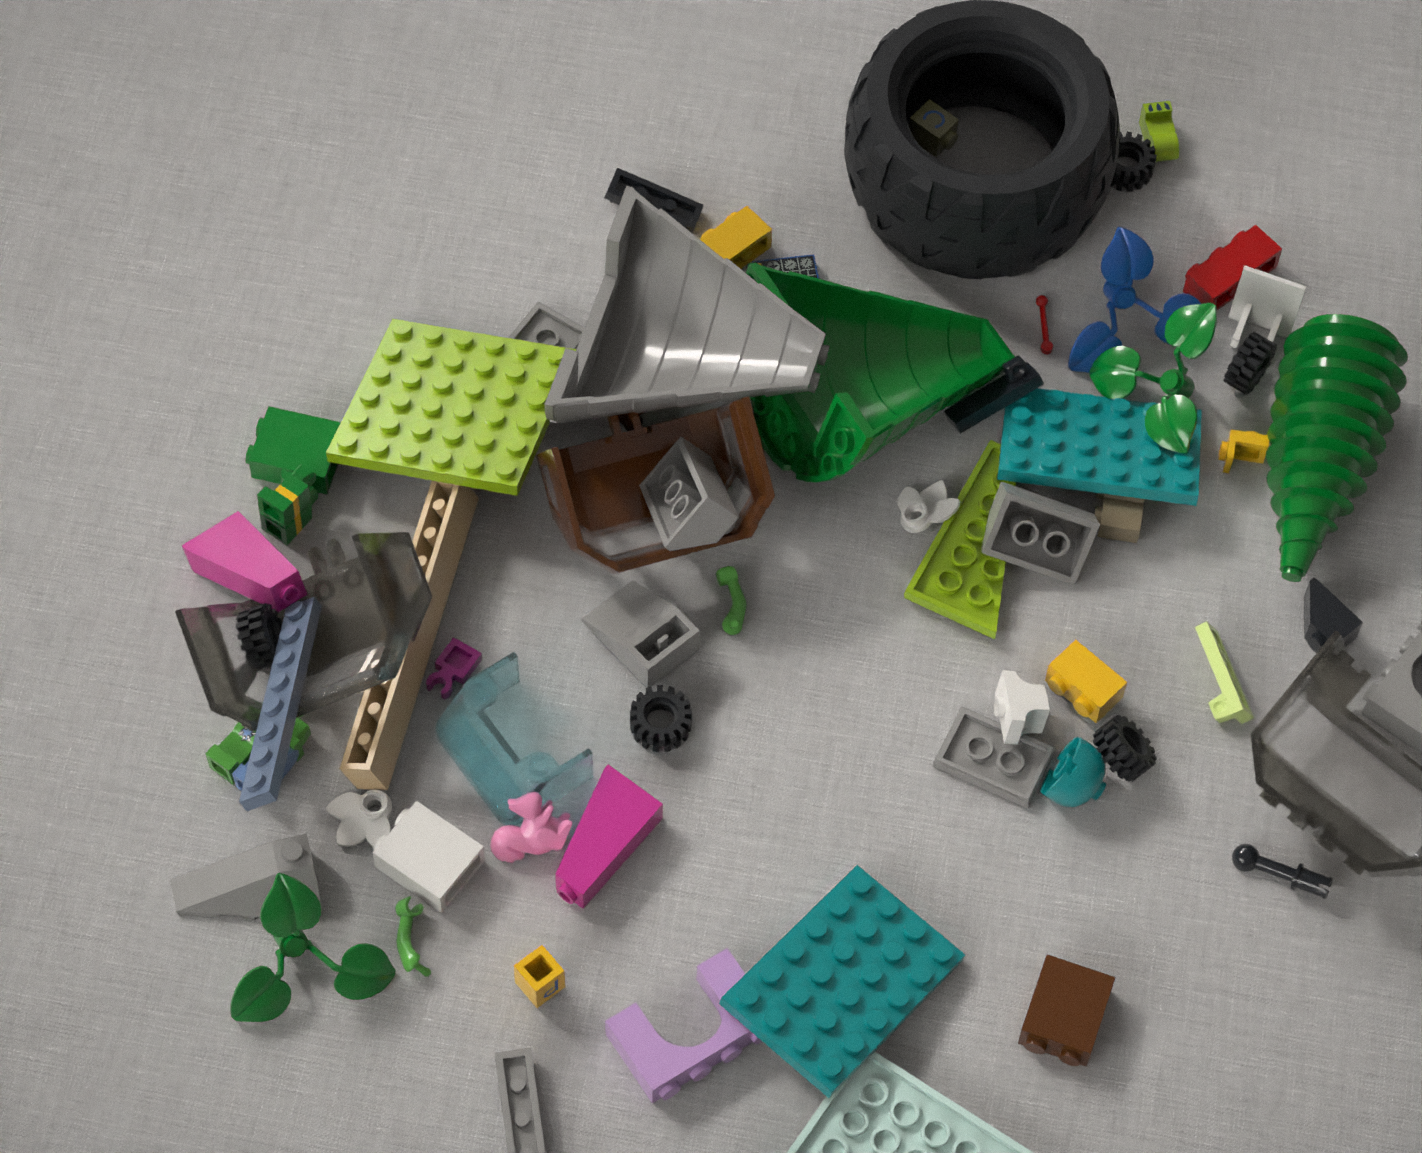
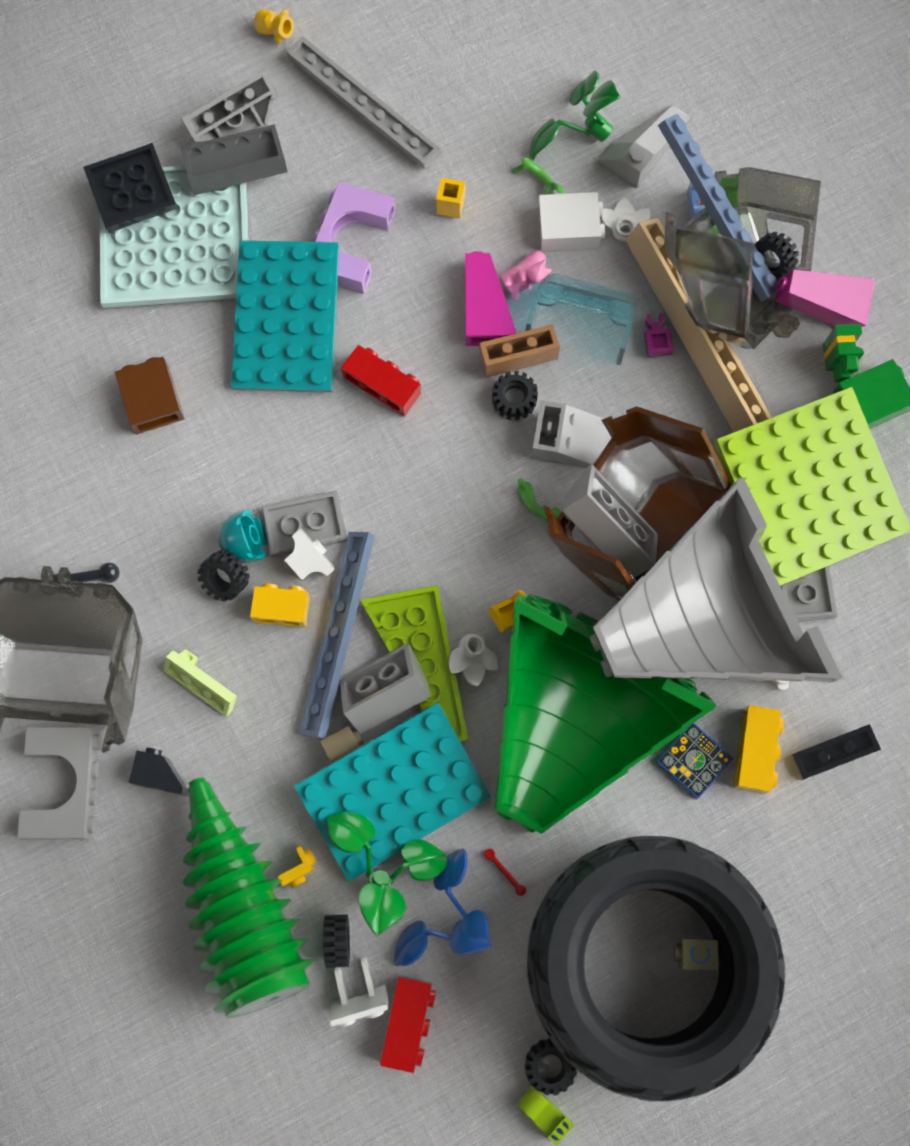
camera: 145 degrees right, 15 degrees up
black hinge [944,355,1044,434] -> none
none -> sand blue plate [298,532,375,739]
none -> red brick [341,345,421,417]
none -> medium nougat brick [479,324,560,378]
none -> yellow bracket [487,590,527,633]

